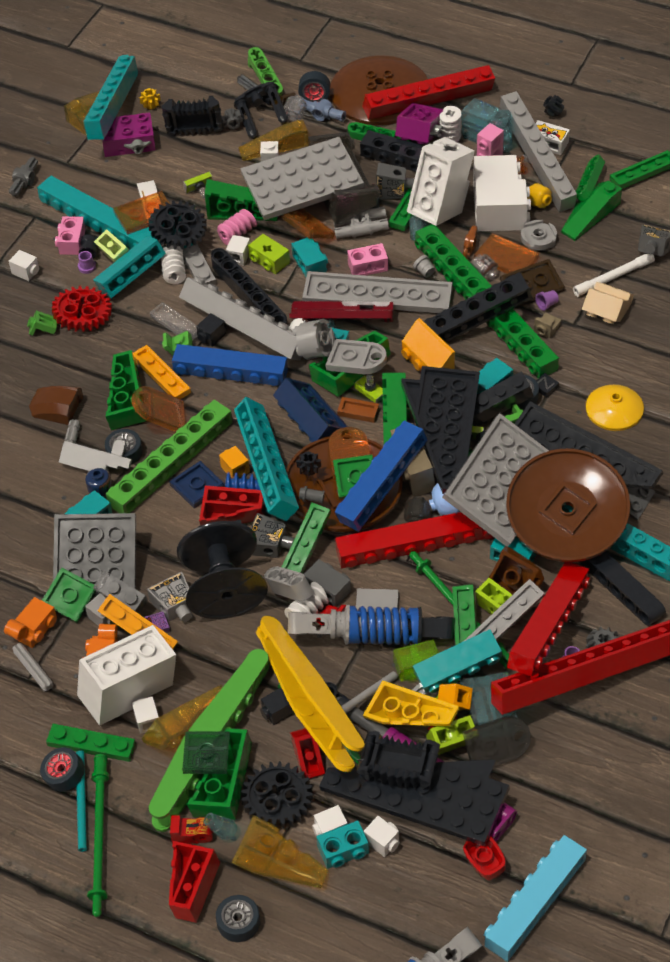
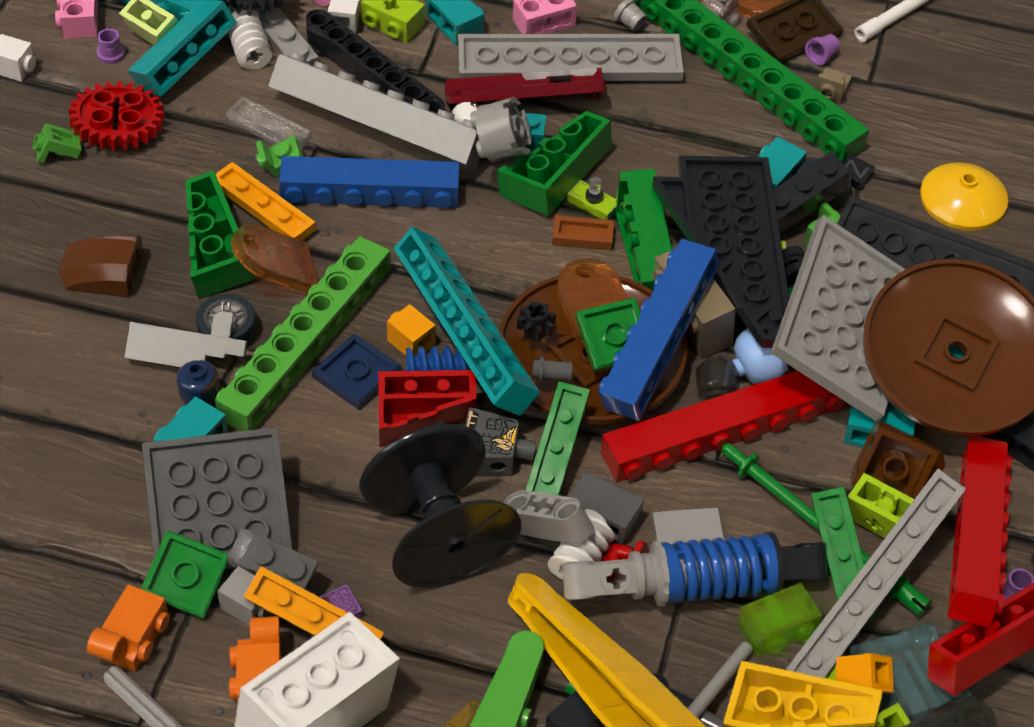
camera: 15 degrees left, 0 degrees up
light grey axle [65,419,80,443] -> none
black wheel [79,234,98,259] -> none
light grey torso [147,572,192,622] -> none
black brick [196,313,226,347] -> none
dark blue slope [273,378,352,443] -> none
light grey tile [326,339,387,374] -> none
light orange slope [401,318,455,372] -> none
teal brick [413,629,502,694] -> none
black brick [423,272,533,342] -> none
tan piece [582,282,635,324] -> none

